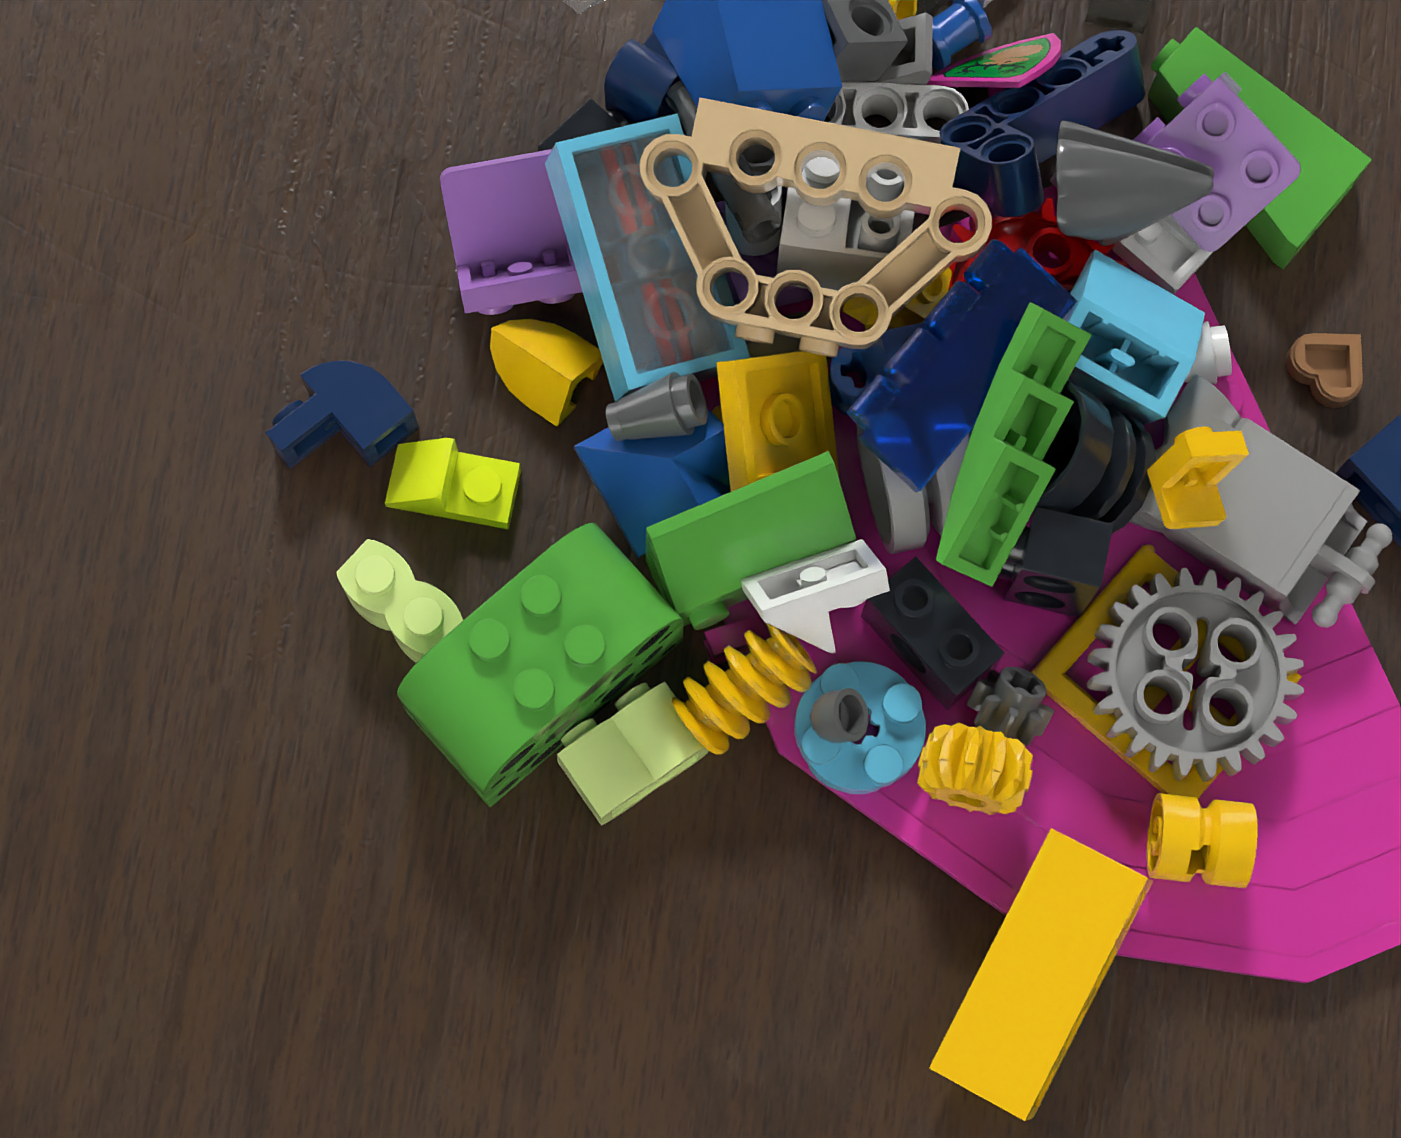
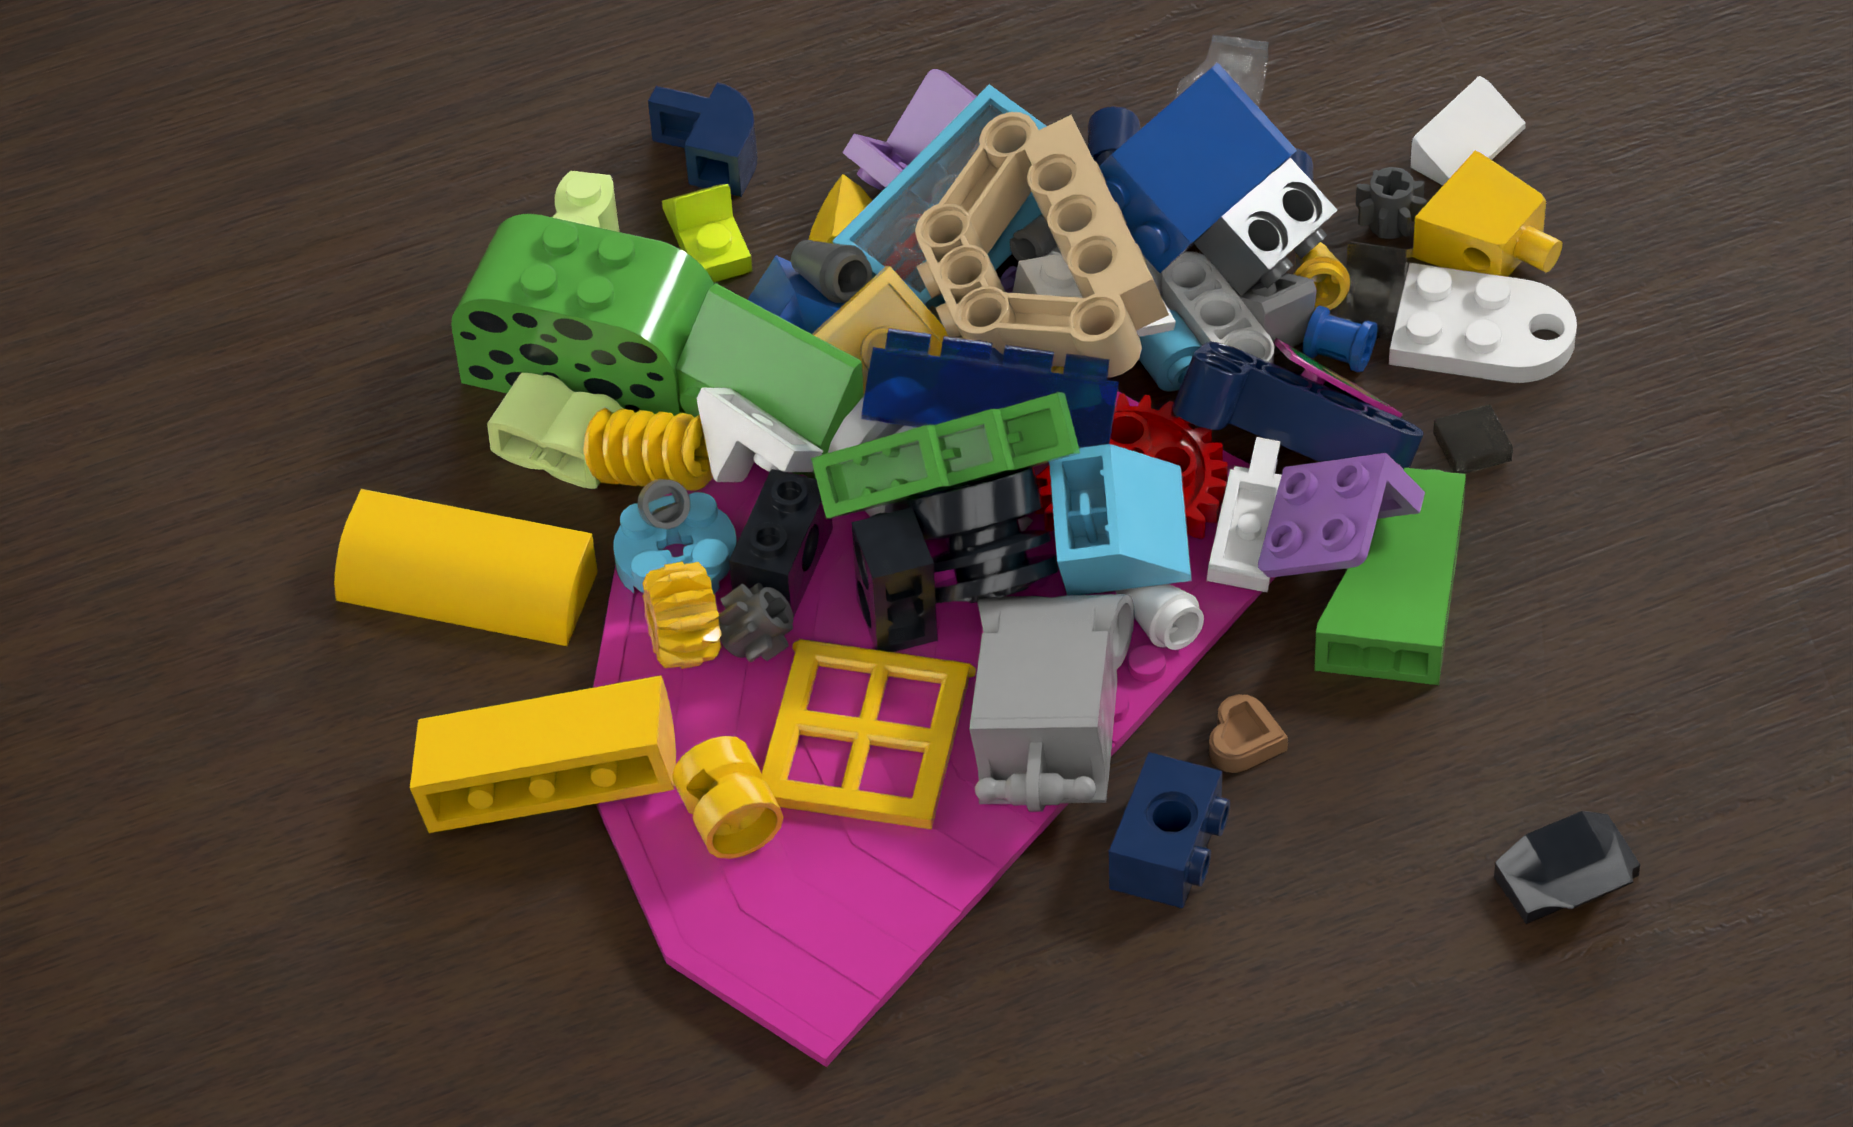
camera: 65 degrees right, 25 degrees down
dark grey hat [1055,120,1214,246] -> none
light grey gear [1087,568,1304,782] -> none
yellow bracket [1147,426,1249,529] -> none
none -> yellow brick [334,489,598,646]

